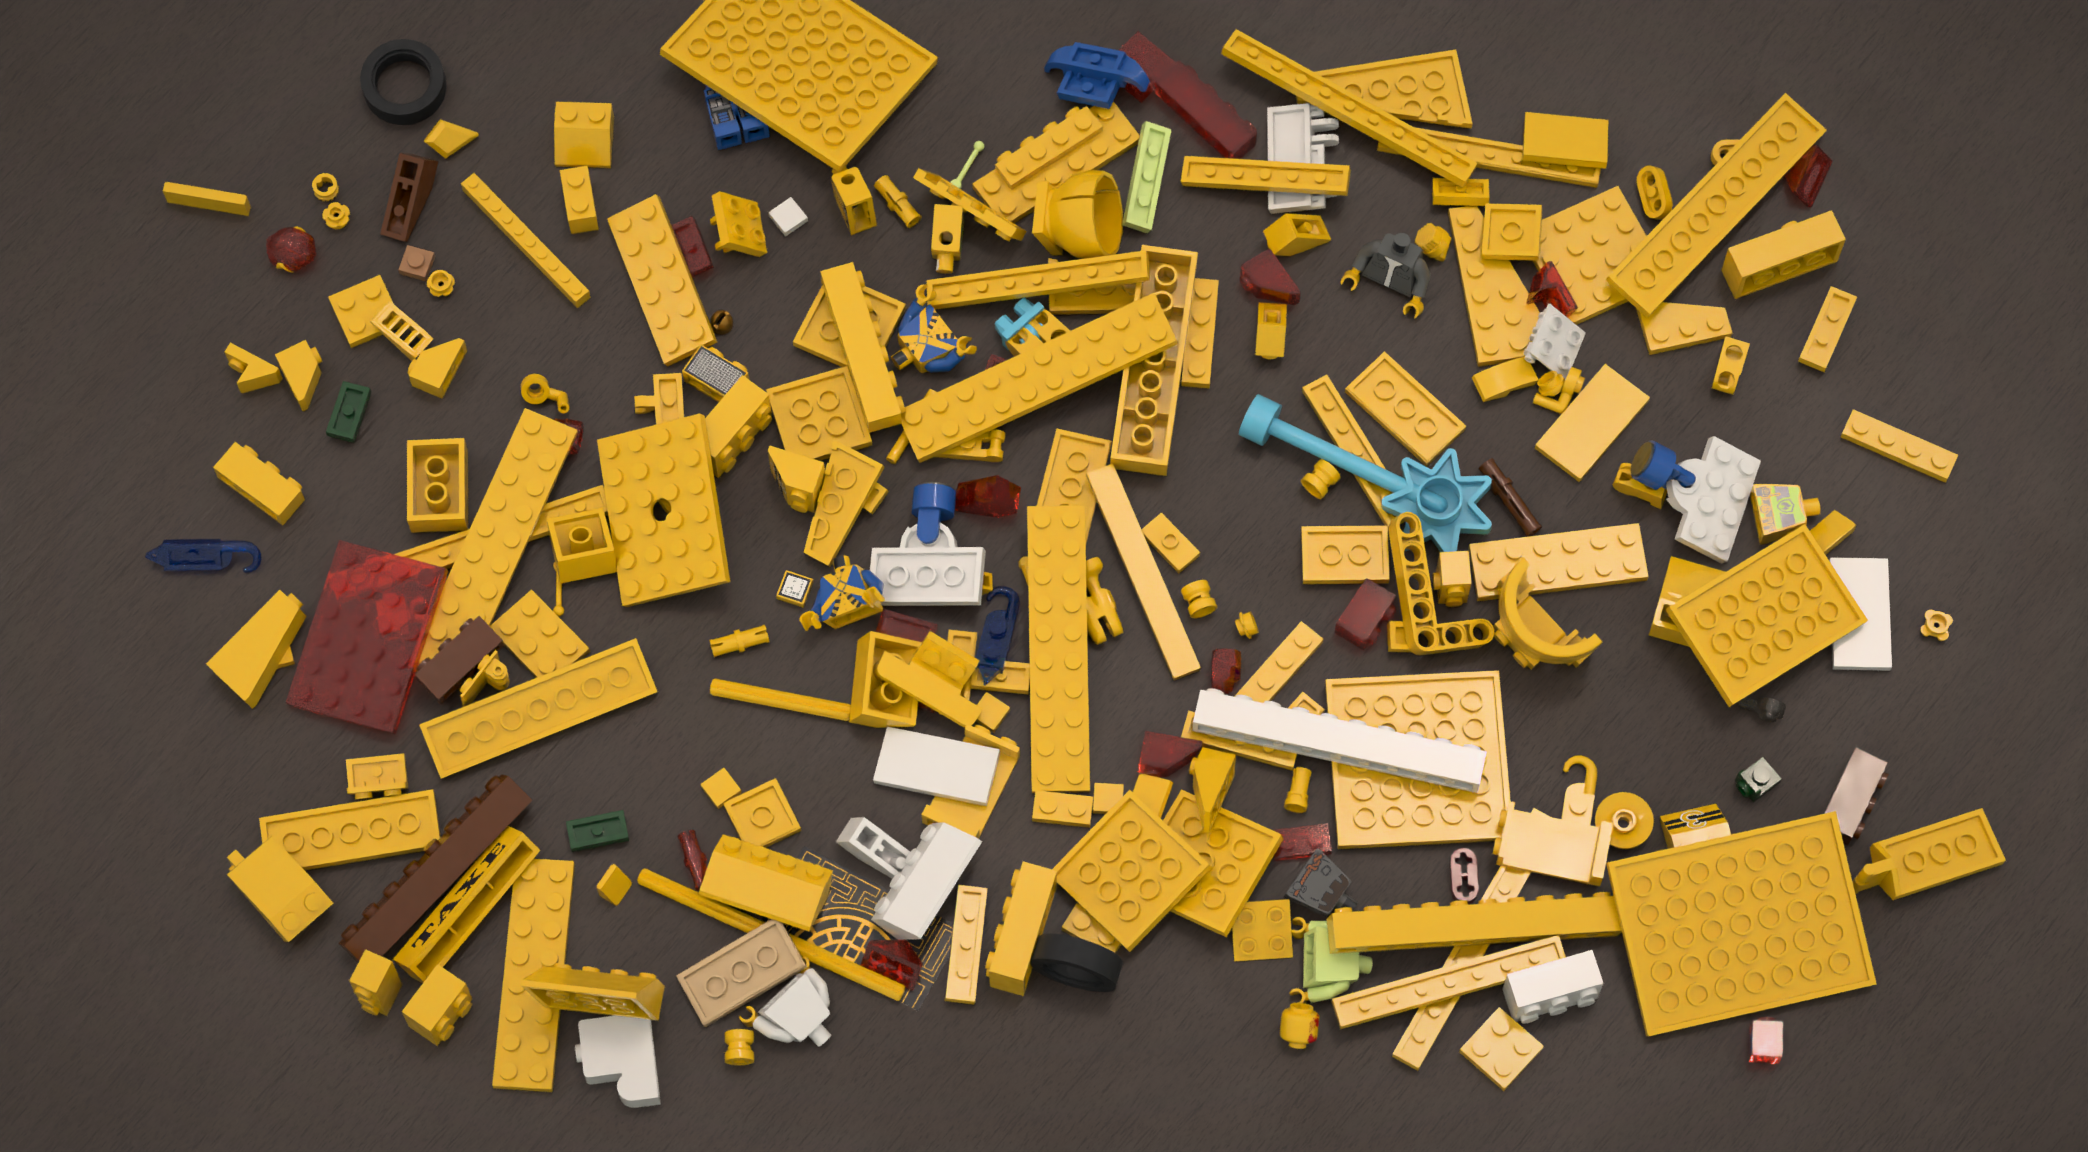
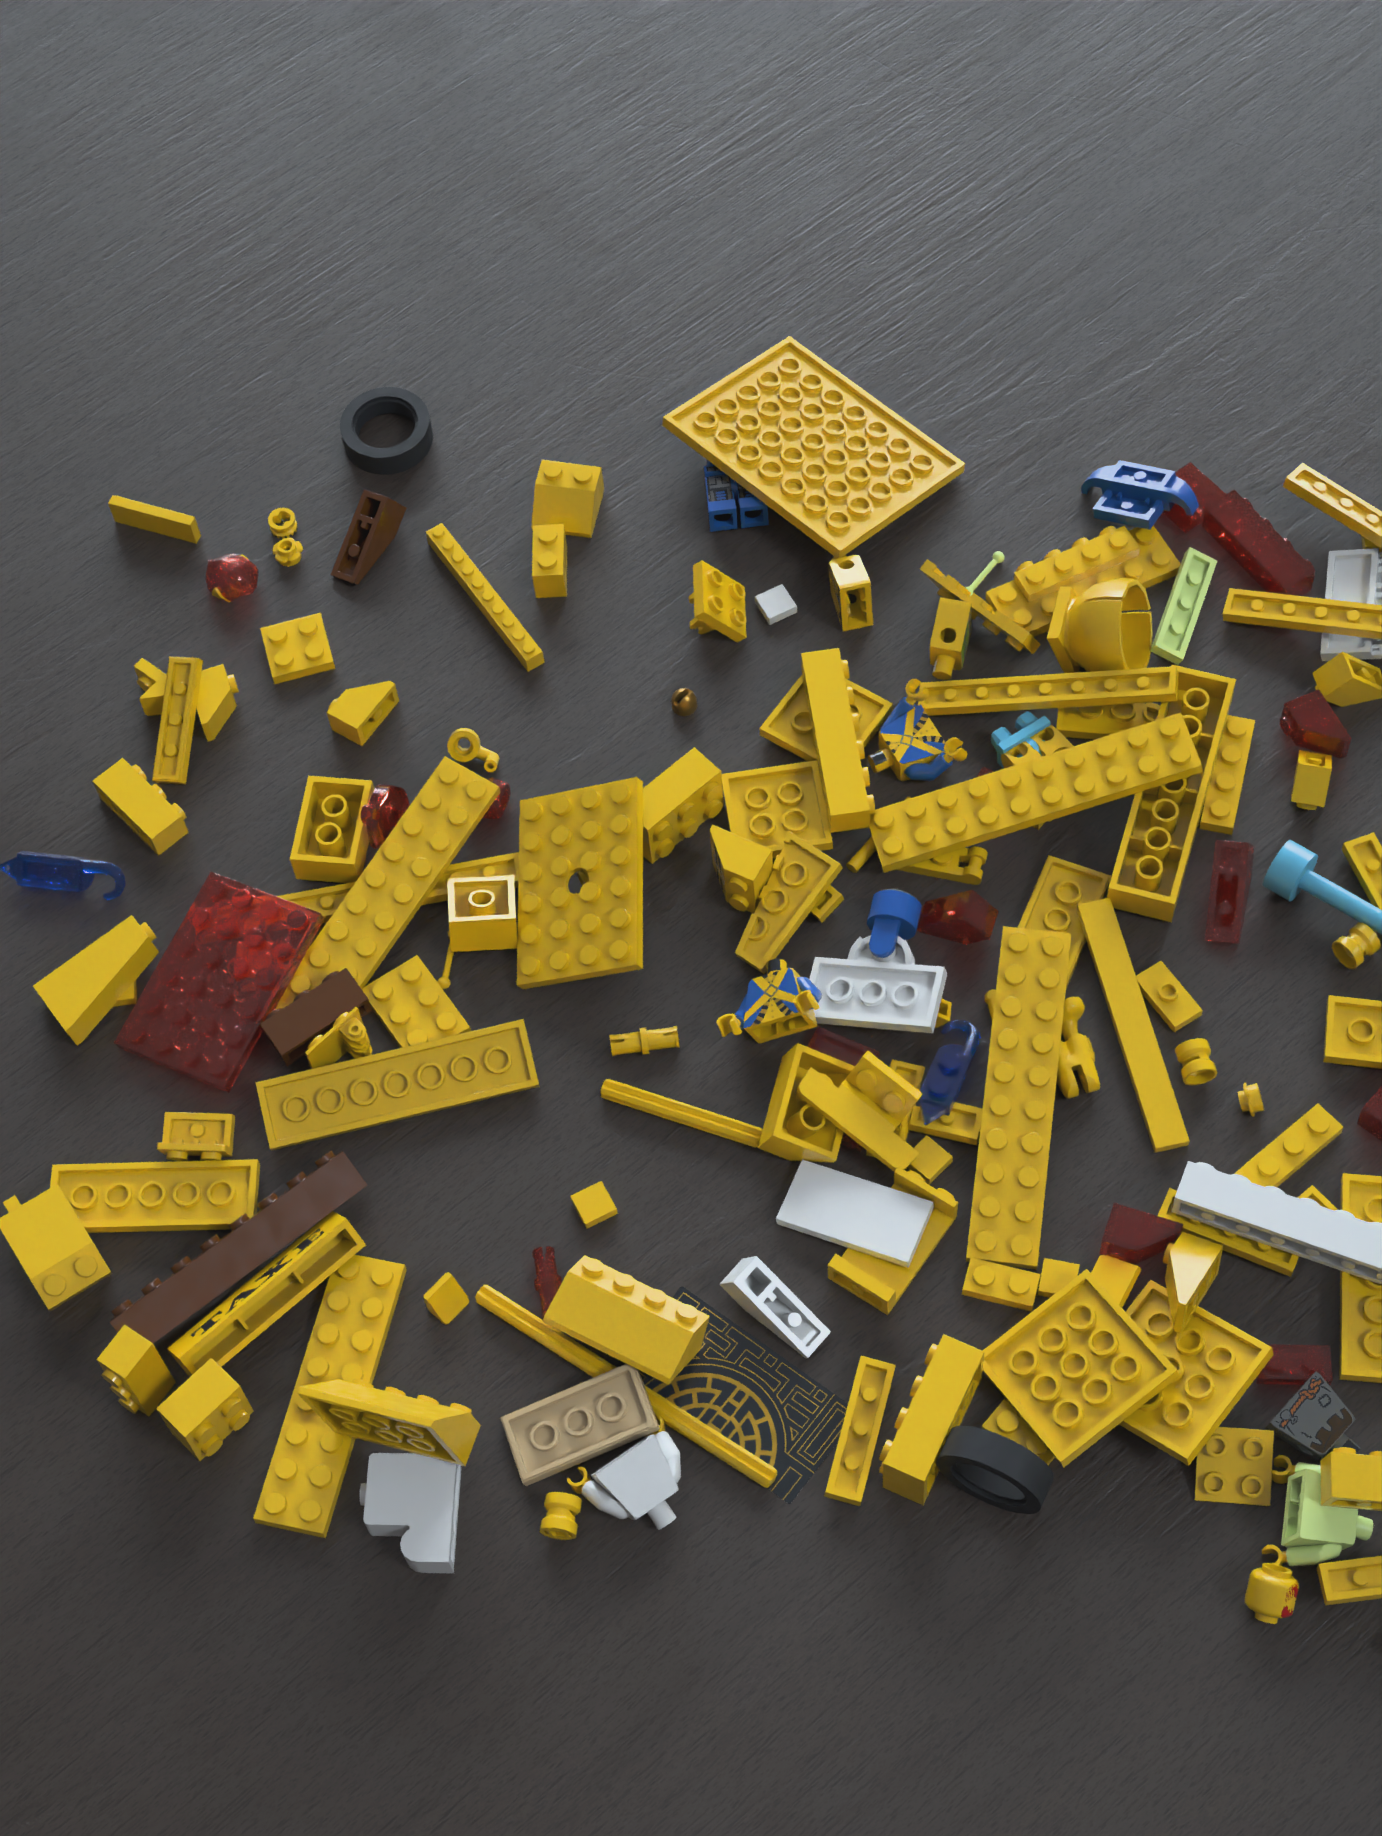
camera: 15 degrees right, 10 degrees down
dark green plate [326,381,371,443] -> none
yellow slope [370,301,433,361] -> none
medium nougat plate [399,245,435,281] -> none
yellow piece [424,119,479,159] -> none
yellow plate [427,270,455,297] -> none
dark green plate [566,810,629,852] -> none
yellow plate [607,194,717,366] -> none
yellow plate [634,373,684,425] -> none
clear red plate [671,216,714,277] -> none
brick [682,345,749,402] -> none
yellow tile [723,778,801,848] -> none
tile [776,570,813,608] -> none
clear red slope [860,940,923,991] -> none
white slope [871,822,982,940] -> none
yellow pin [874,175,922,228] -> none
clear red rock [1211,649,1241,695] -> none
yellow pin [1284,767,1312,813] -> none
none -> yellow tile [152,657,203,785]
none -> clear red plate [361,784,410,849]
none -> clear red slope [1205,840,1255,944]

